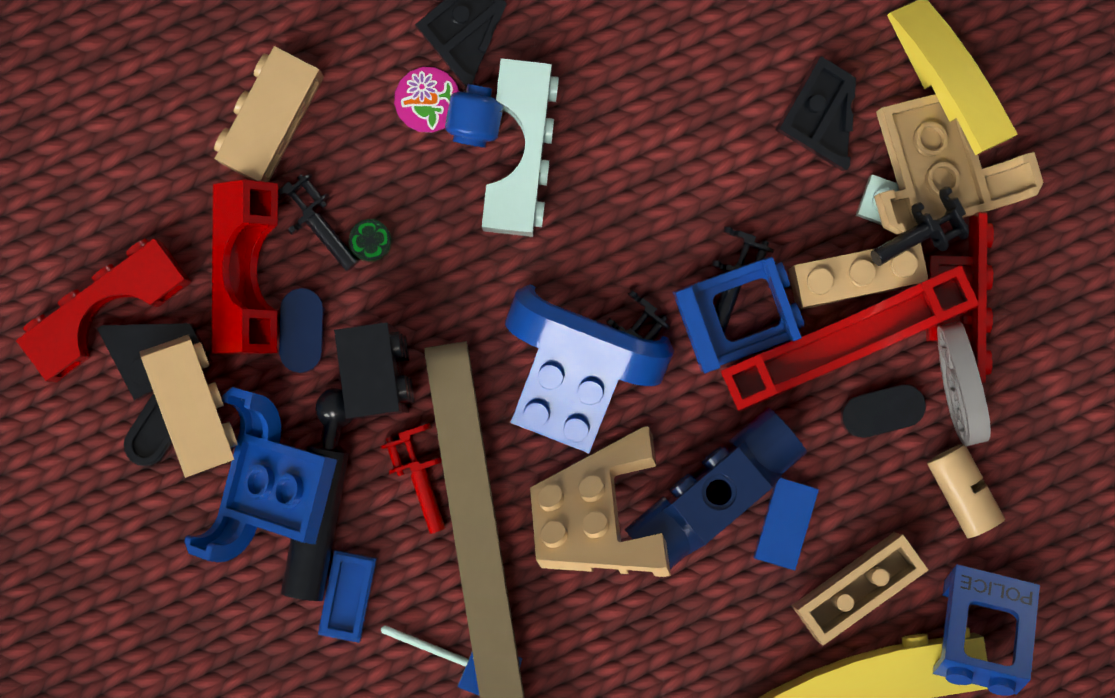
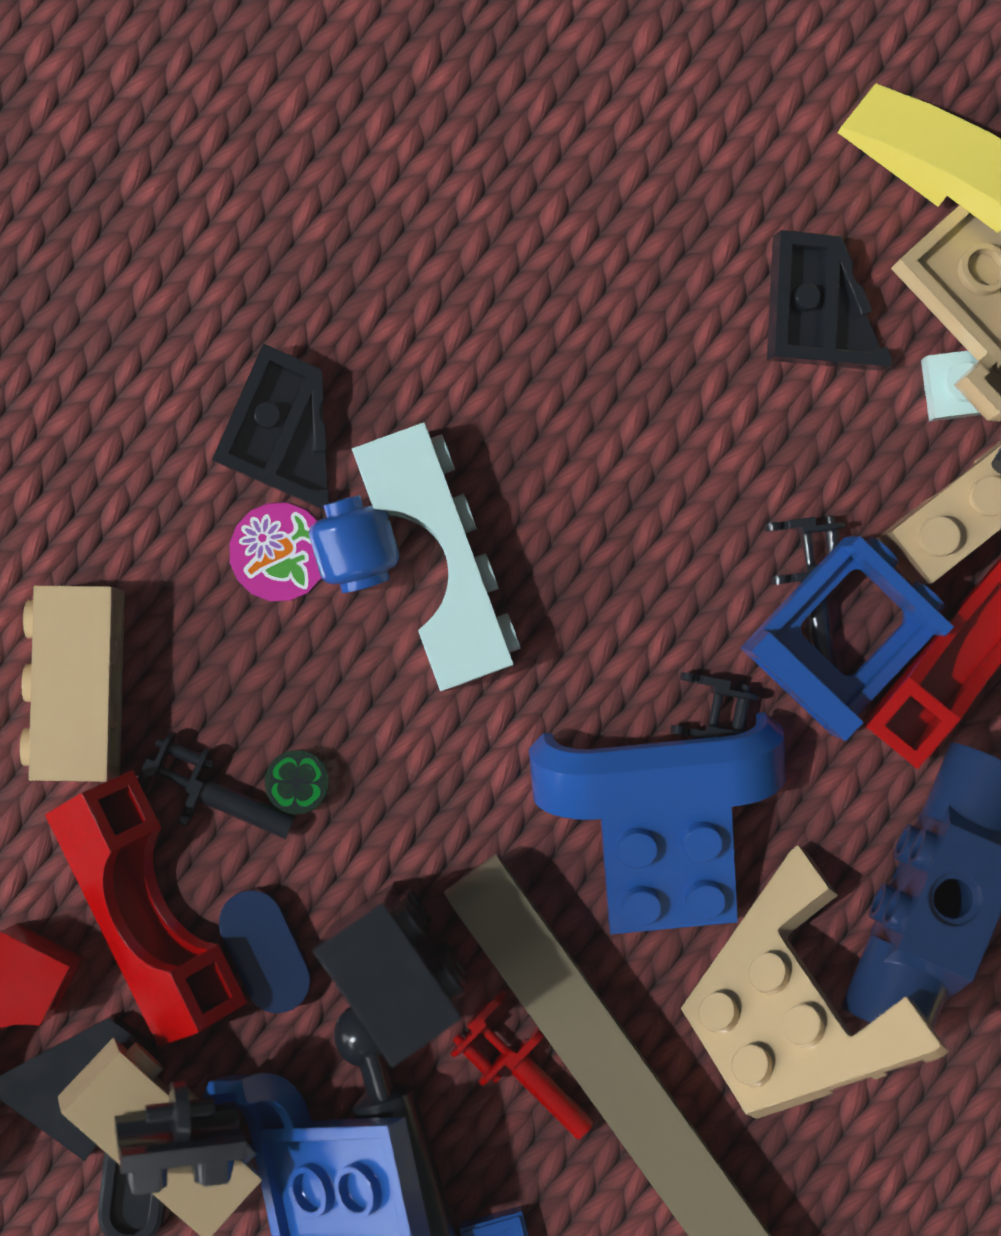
camera: 25 degrees left, 0 degrees up
none -> black hips [115,1081,246,1195]

